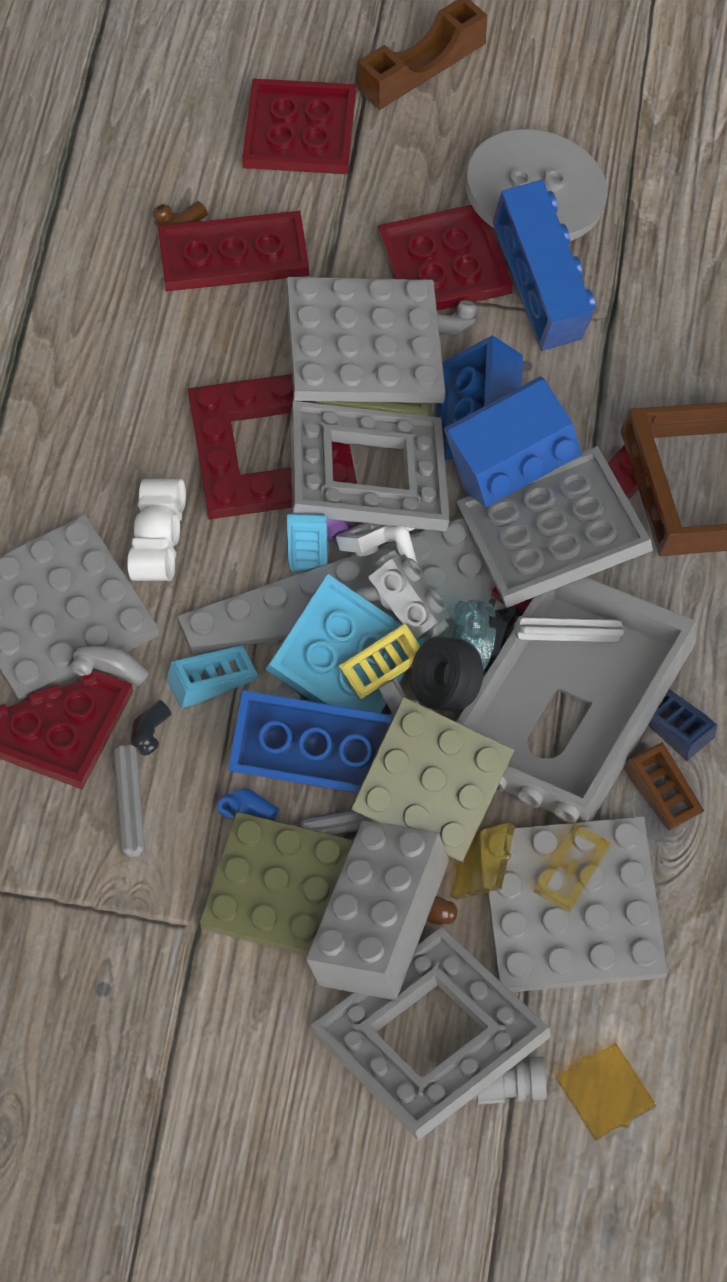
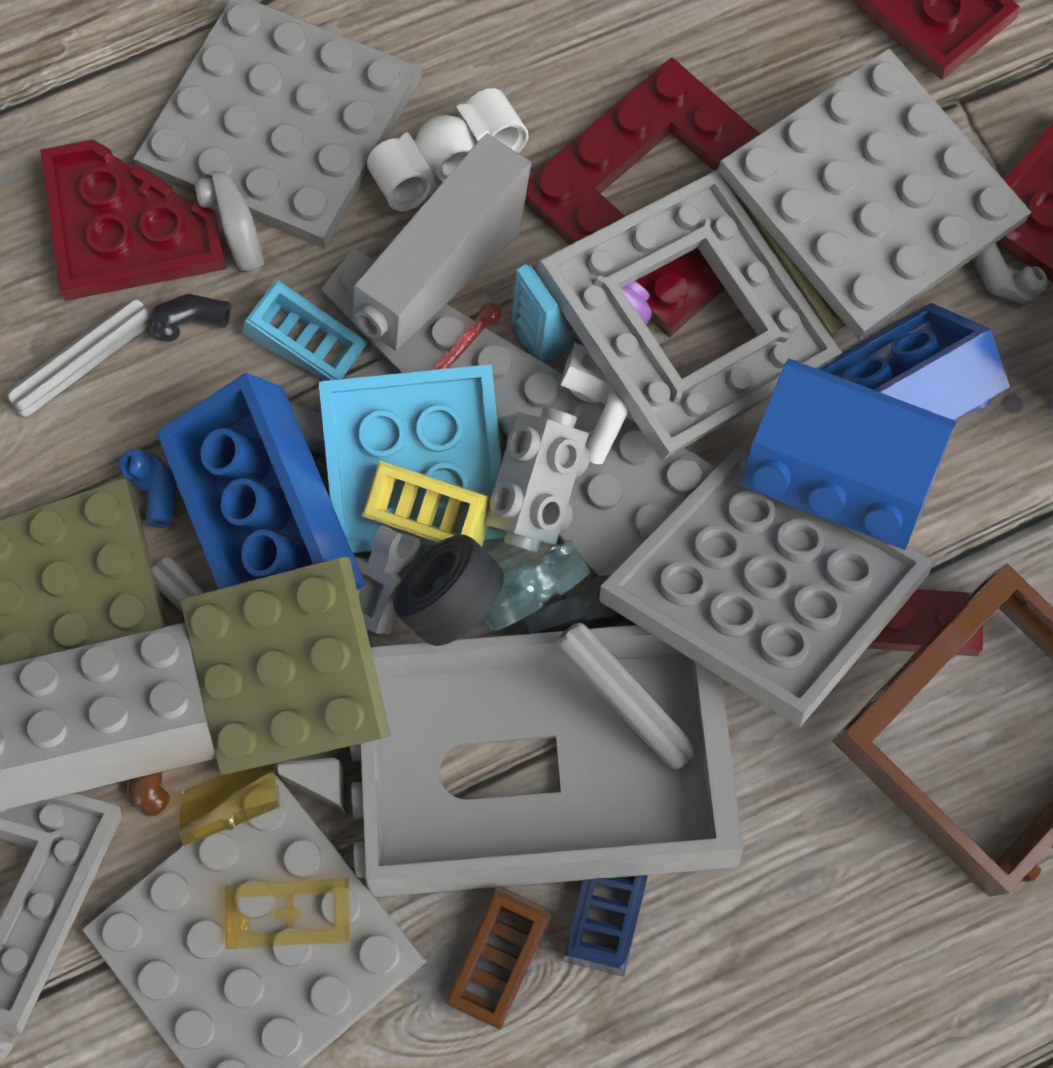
camera: 60 degrees right, 10 degrees up
none -> light grey slope [278,758,347,815]
none -> light grey slope [352,133,531,351]
none -> clear red hinge [425,303,501,371]

